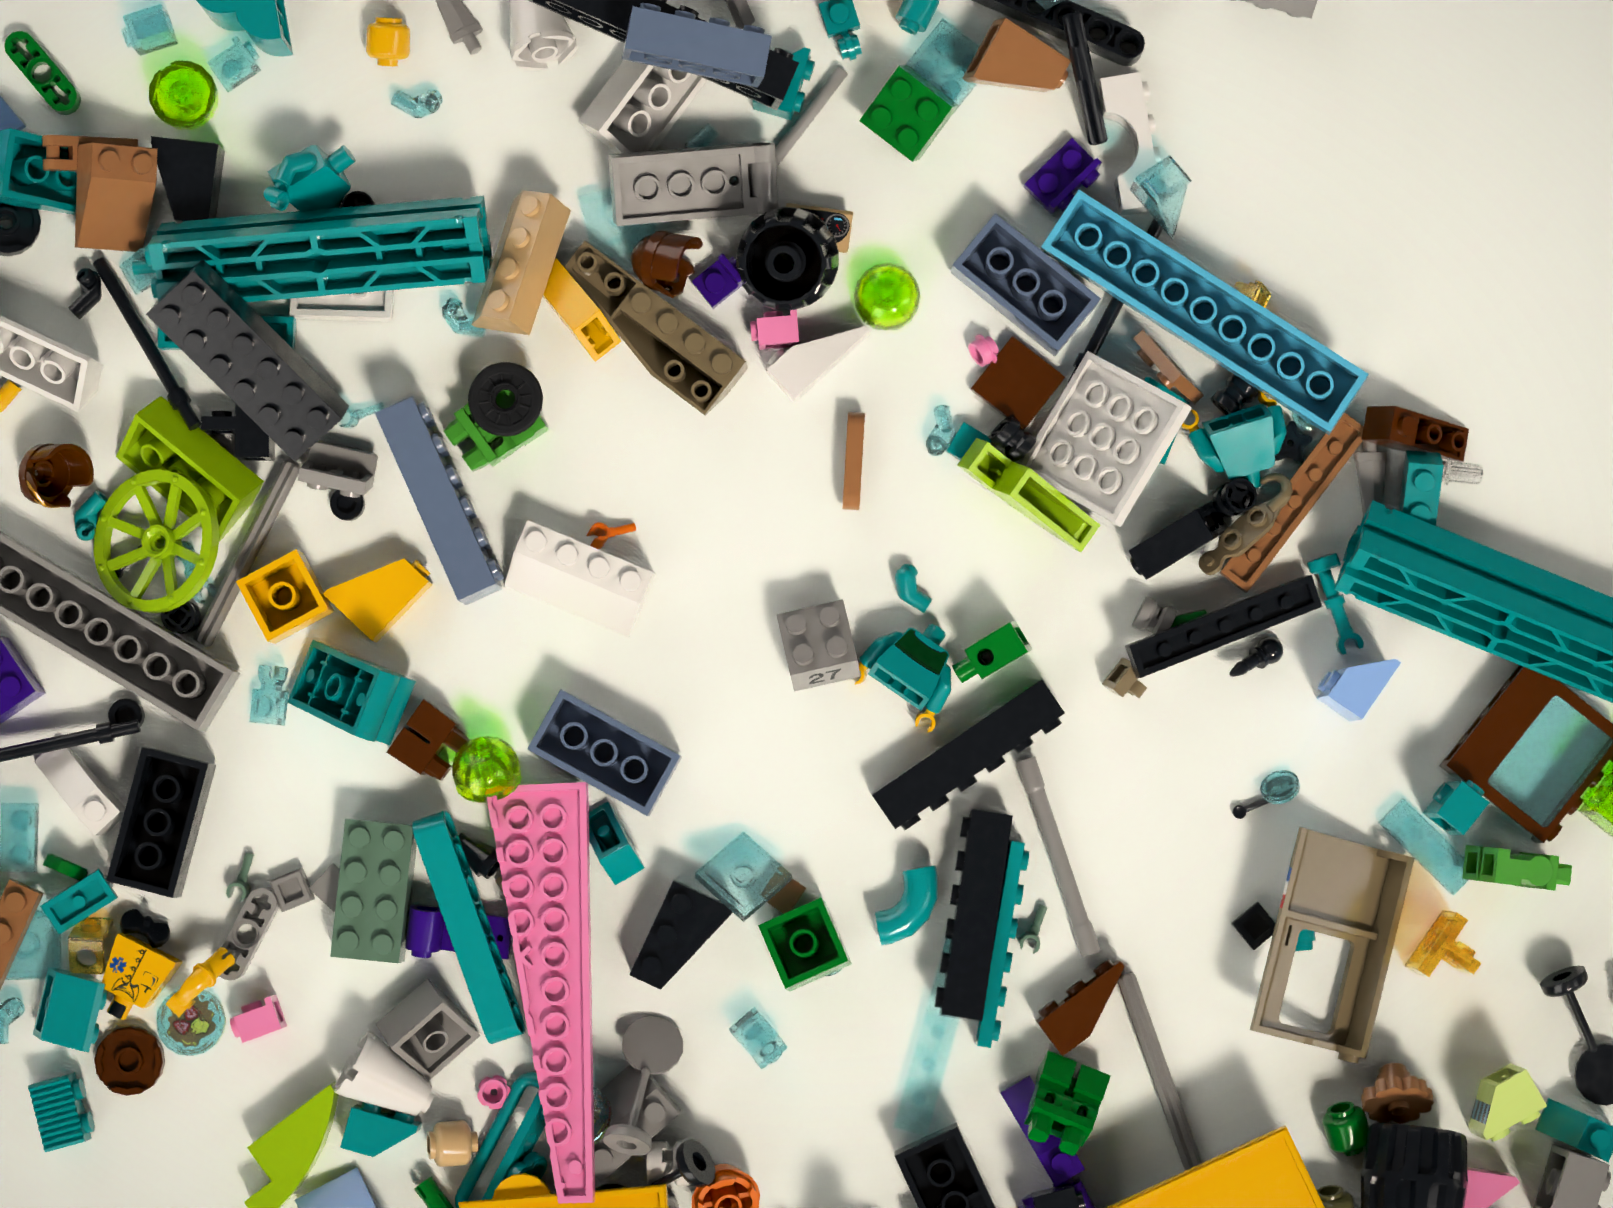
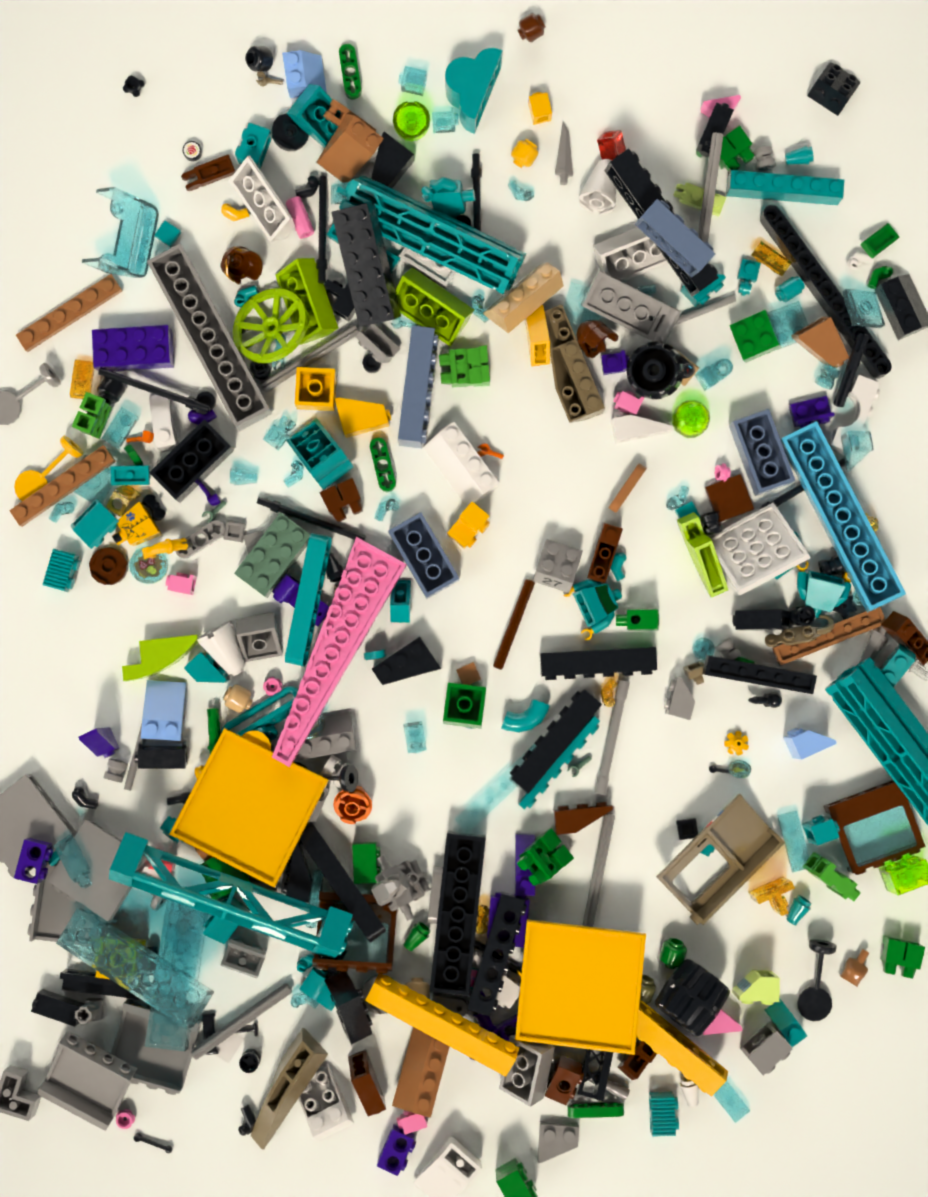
camera: 25 degrees right, 0 degrees up
clear neon green cylinder [452,736,522,803] -> none
black wheel [468,362,543,437] -> none
light grey piece [603,1016,683,1156] -> none
clear light blue tile [695,831,792,922] -> none
medium nougat wing [1133,330,1204,405] -> none
teal piece [1307,553,1364,655] -> none
medium nougat plant [1361,1063,1434,1124] -> none
none -> orange hand [126,431,154,443]
none -> dark purple arm [188,409,217,425]
none -> dark purple hand [199,483,221,506]
none -> clear light blue cone [230,467,257,486]
none -> black bar [256,497,366,541]
none -> clear light blue arm [283,460,304,488]
none -> bright pink axle [285,196,315,239]
none -> teal tile [363,649,387,660]
none -> green beam [370,438,396,493]
none -> clear light blue arm [374,498,399,522]
none -> lime slope [395,267,475,347]
none -> yellow brick [447,501,490,550]
none -> black bar [471,153,482,231]
none -> reddish brown axle [493,579,535,670]
none -> reddish brown slope [587,523,623,584]
none -> clear yellow arm [600,678,618,707]
none -> light grey slope [664,677,695,720]
none -> clear light blue piece [692,638,715,660]
none -> clear light blue piece [695,359,733,391]
none -> yellow plant [724,731,749,756]
none -> teal cone [786,895,812,926]
none -> clear light blue wheel [814,364,840,390]

